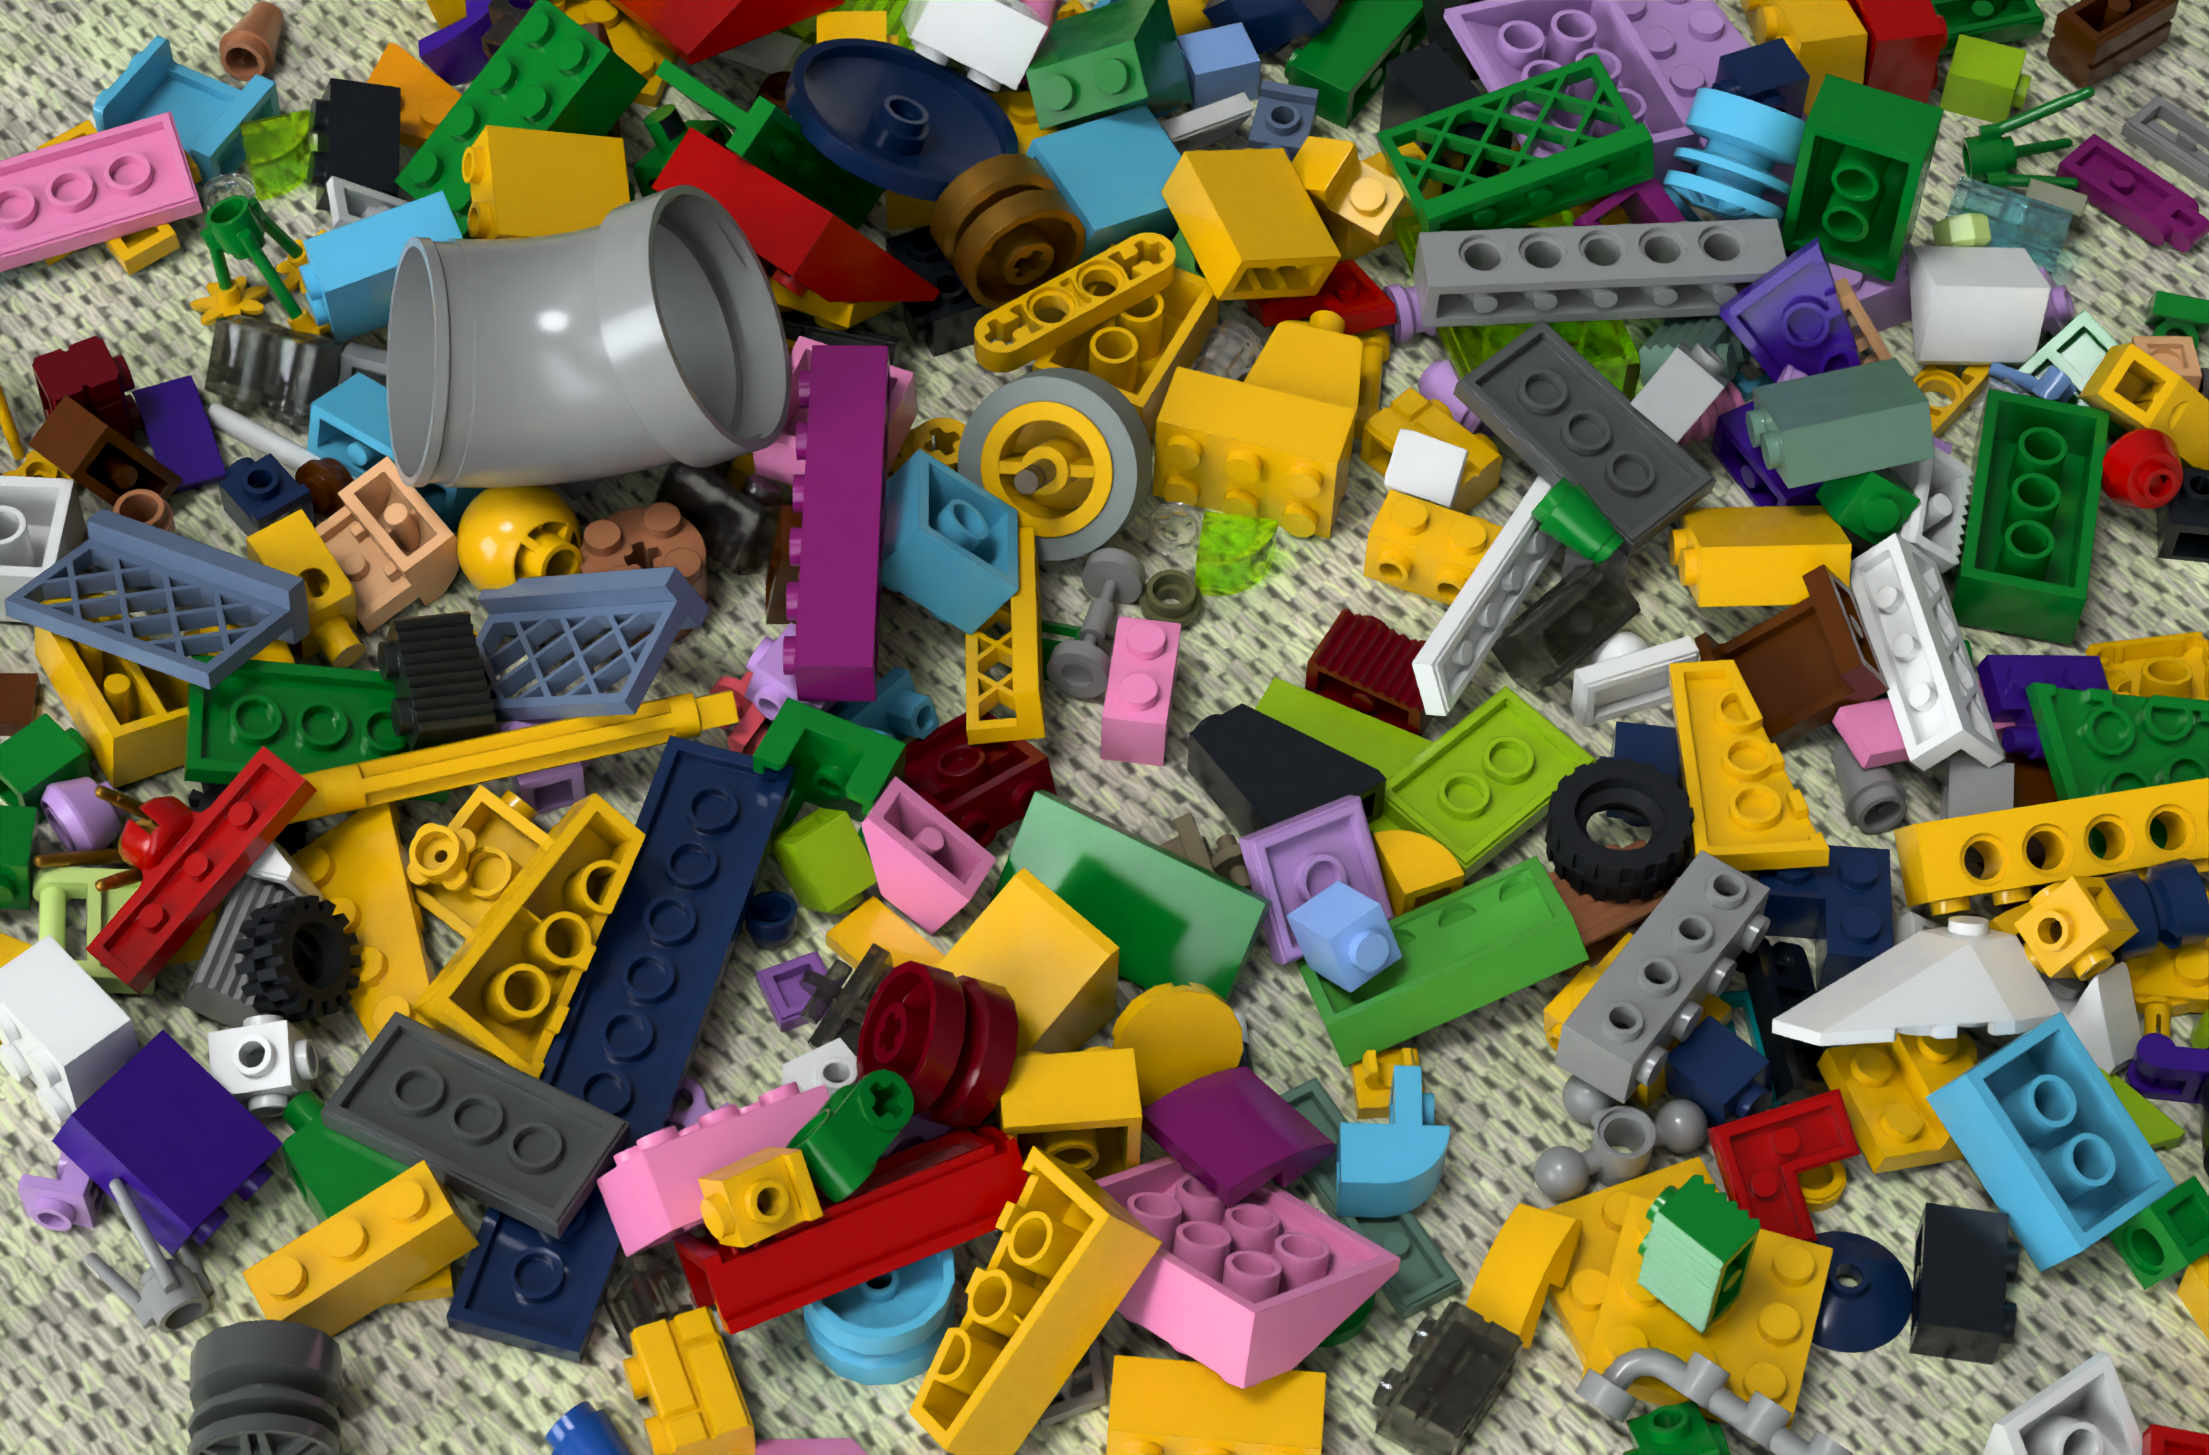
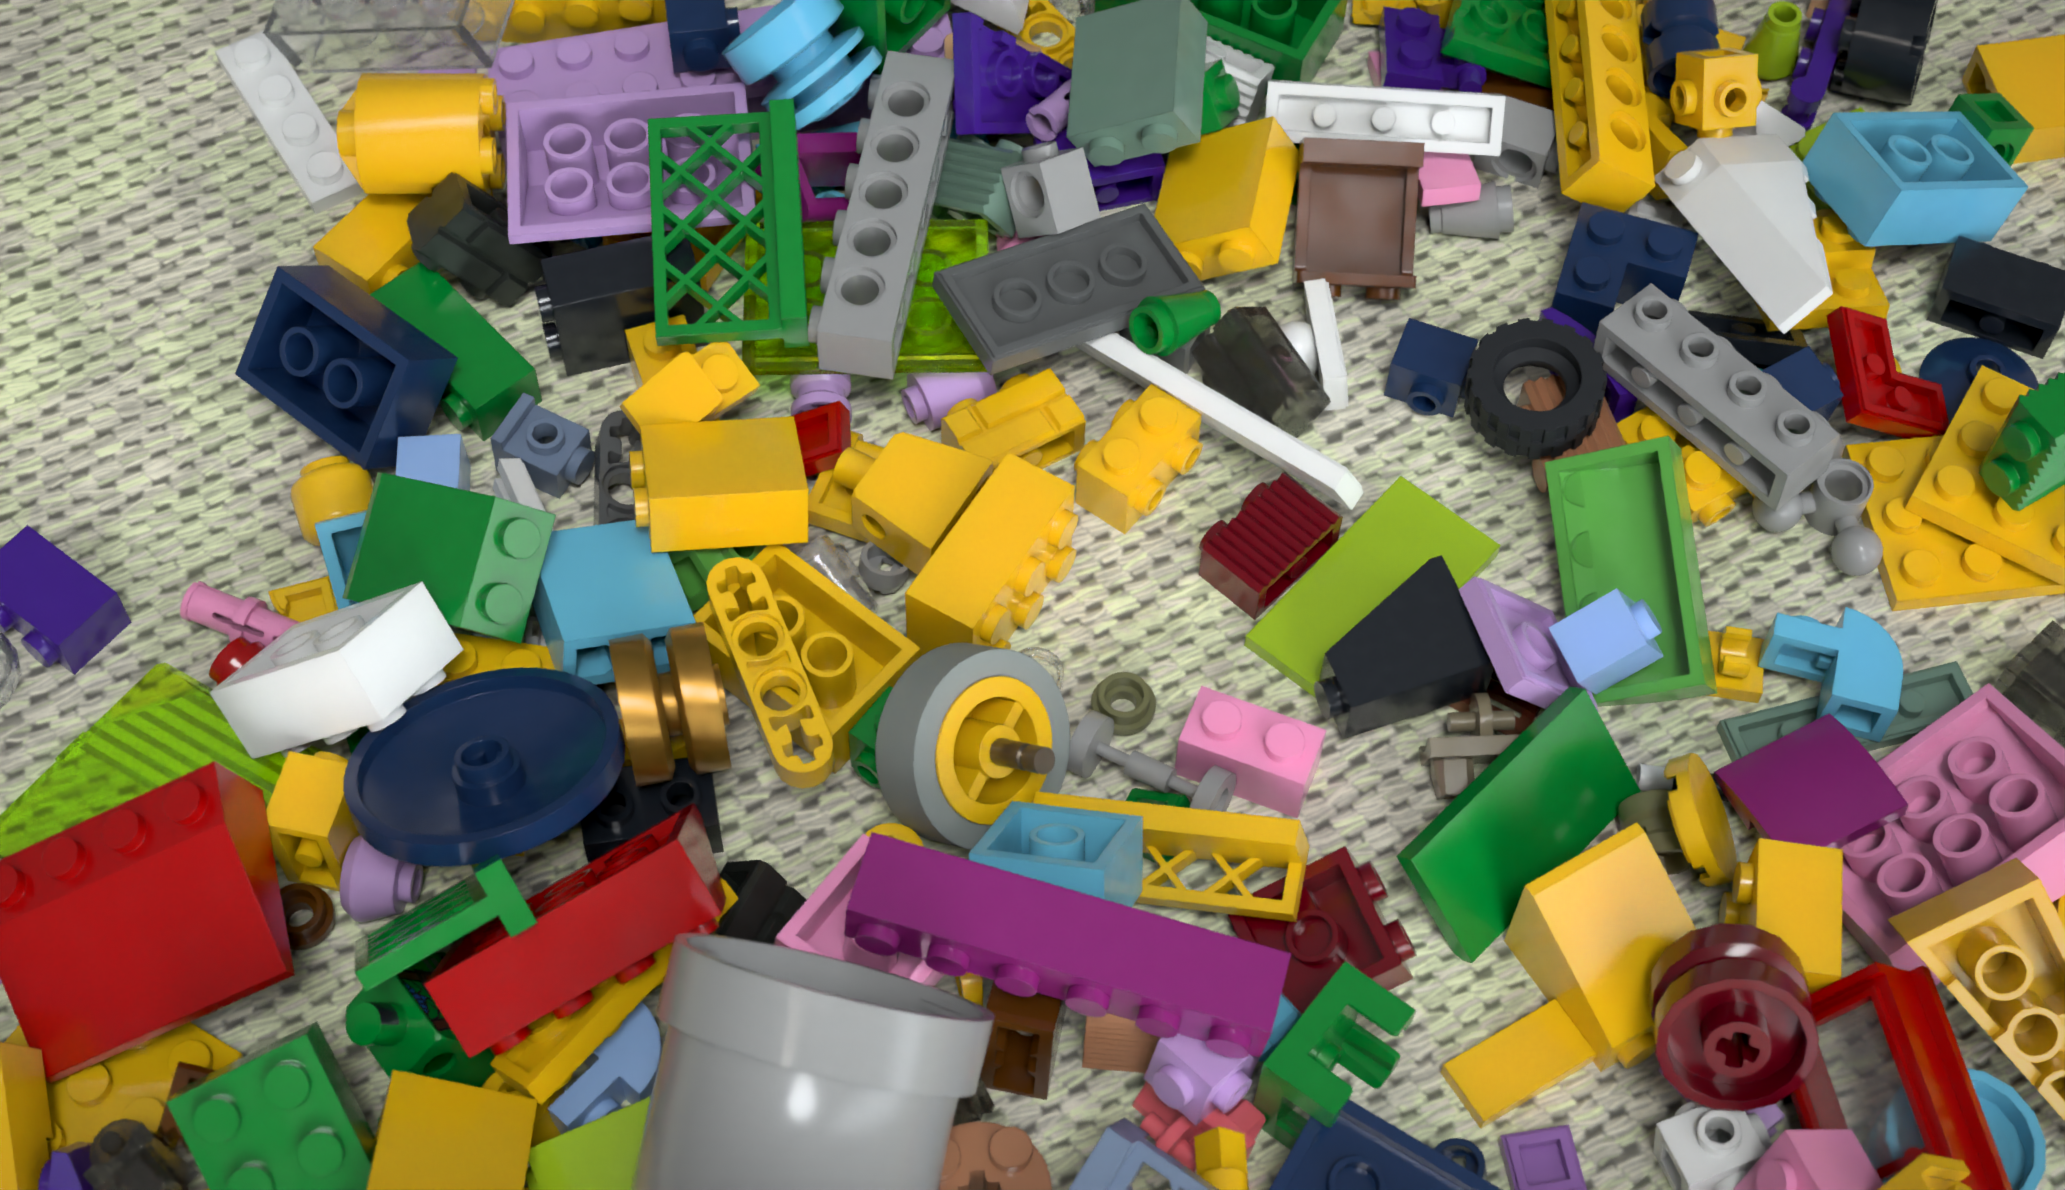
camera: 75 degrees left, 5 degrees up
lime brick [771,808,877,915] -> none
green piece [786,1069,914,1204] -> none
clear smoke hips [799,943,894,1057] -> none
bright pink slope [861,776,997,936] -> none
clear neon green brick [1195,511,1278,596] -> none
yellow brick [1372,830,1465,918] -> none
lime tile [1382,686,1597,882] -> none
white slope [1384,428,1469,510] -> none
yellow slope [1458,1203,1583,1350] -> none
yellow wing [1669,660,1830,871] -> none

